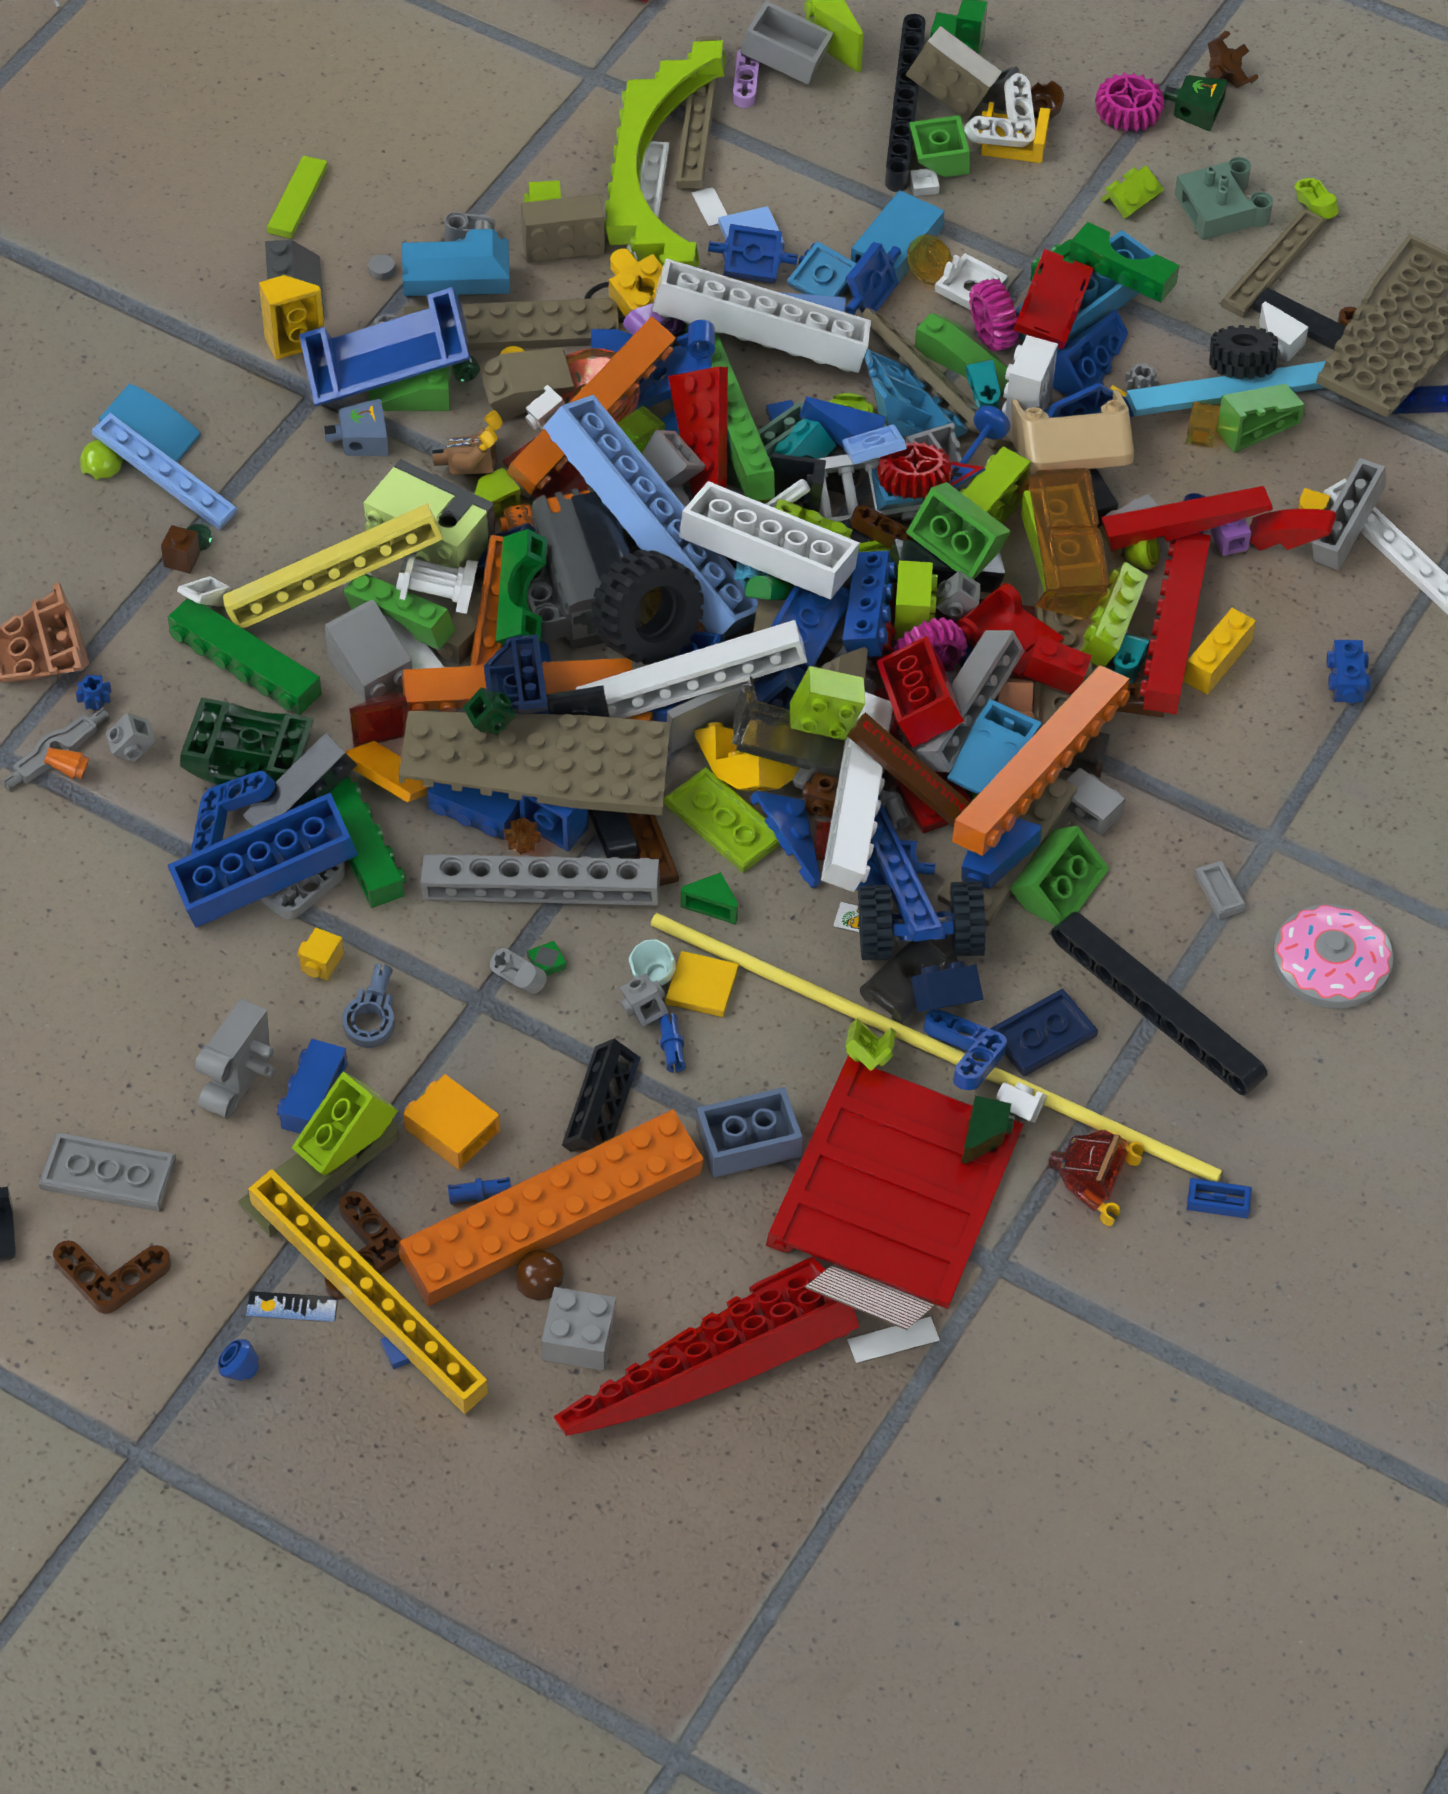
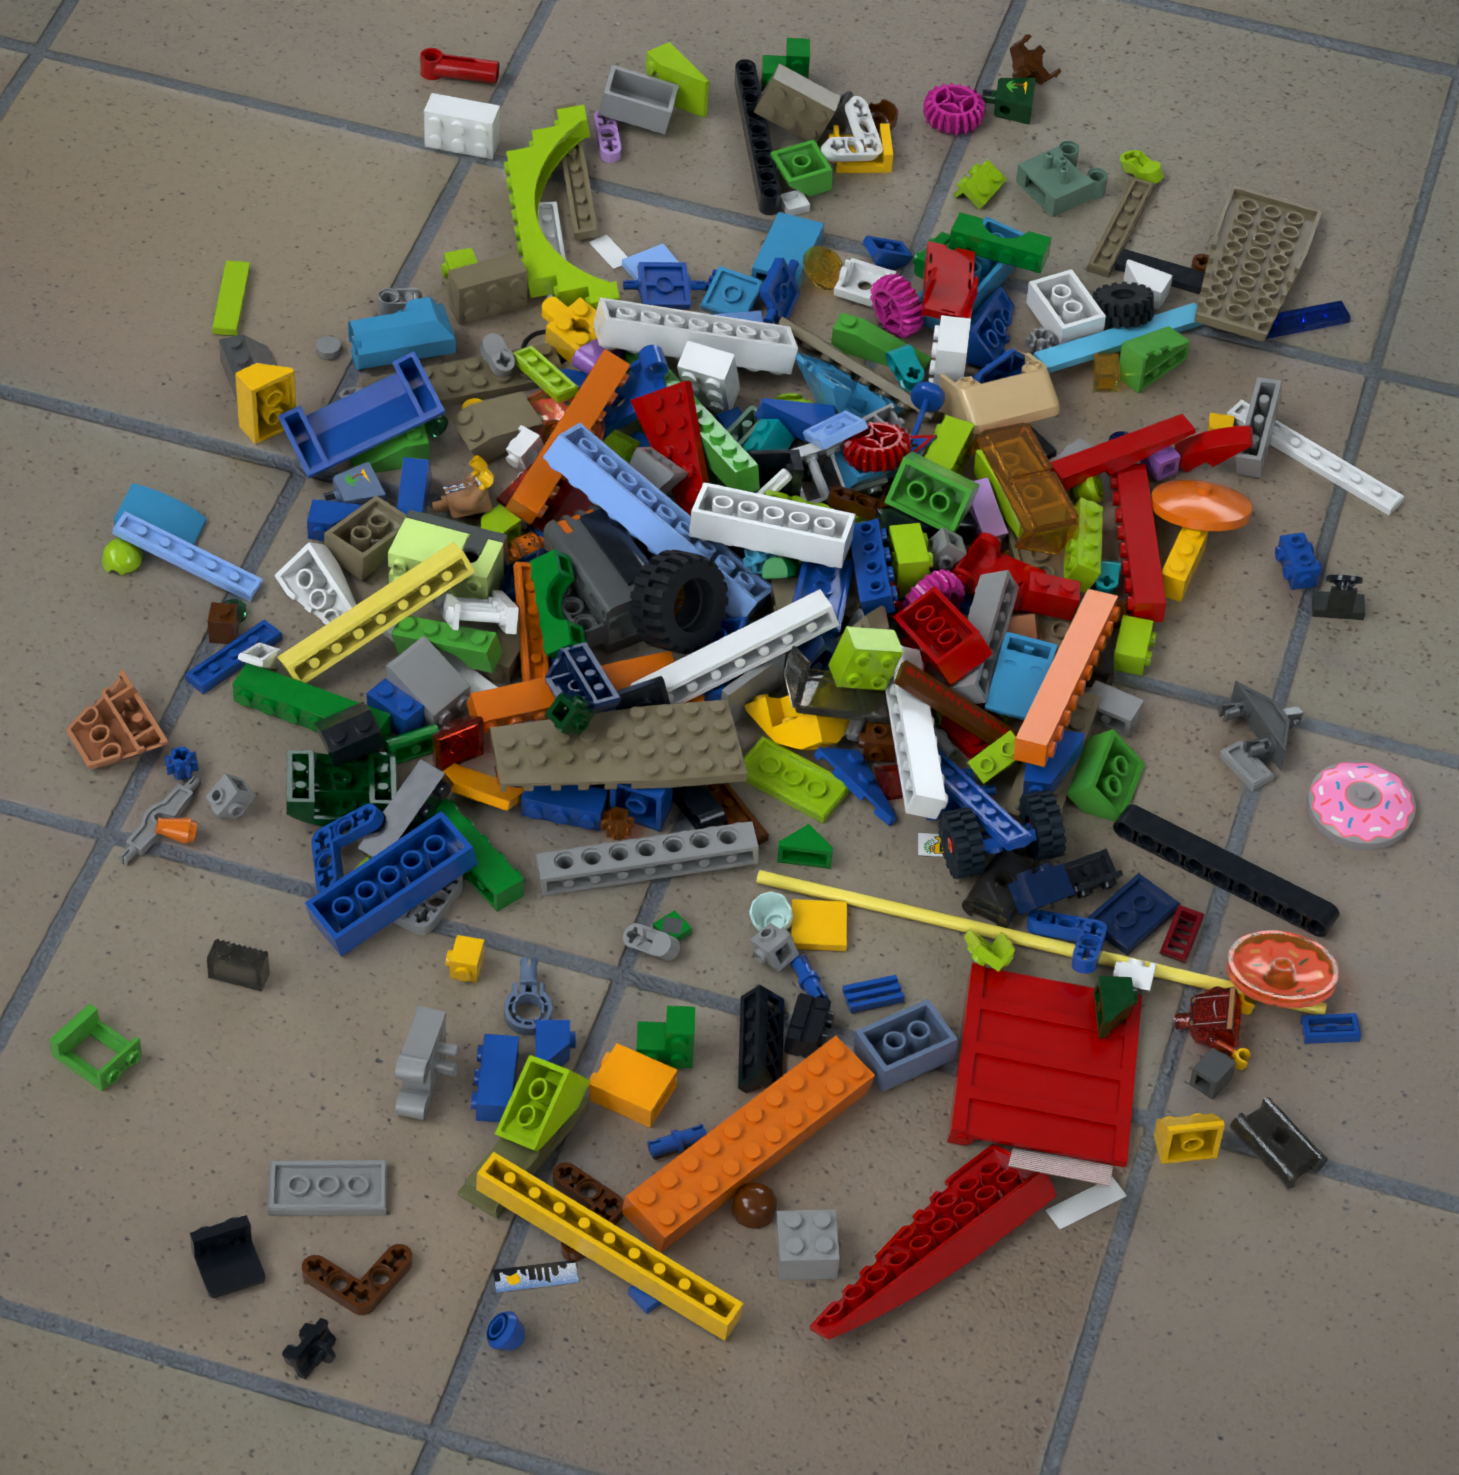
camera: 15 degrees left, 5 degrees down
none -> blue tile [185,619,282,694]
none -> clear smoke brick [206,938,270,991]
none -> white wedge [274,542,356,625]
none -> black hips [282,1318,337,1380]
none -> blue slope [307,499,362,541]
none -> black slope [314,702,385,768]
none -> dark tan slope [324,495,406,580]
none -> blue brick [366,679,424,735]
none -> green brick [384,724,442,765]
none -> blue slope [397,457,433,515]
none -> white brick [424,93,500,160]
none -> light grey piece [480,333,515,377]
none -> lime tile [513,346,579,403]
none -> blue slope [536,1020,576,1066]
none -> green brick [636,1005,695,1069]
none -> white brick [677,341,740,414]
none -> black brick [784,993,835,1058]
none -> blue tile [842,975,905,1013]
none -> blue slope [861,235,913,270]
none -> lime brick [968,730,1018,785]
none -> lavender slope [969,477,1008,544]
none -> white brick [1026,269,1106,346]
none -> black bracket [1064,848,1123,899]
none -> lime brick [1112,615,1157,676]
none -> orange dish [1151,480,1253,531]
none -> yellow slope [1154,1113,1225,1164]
none -> dark red slope [1159,905,1204,963]
none -> dark grey brick [1189,1047,1236,1100]
none -> dark grey connector [1218,681,1303,771]
none -> clear orange dish [1226,930,1339,1008]
none -> clear smoke piece [1230,1097,1328,1189]
none -> pearl dark grey piece [1312,575,1365,620]

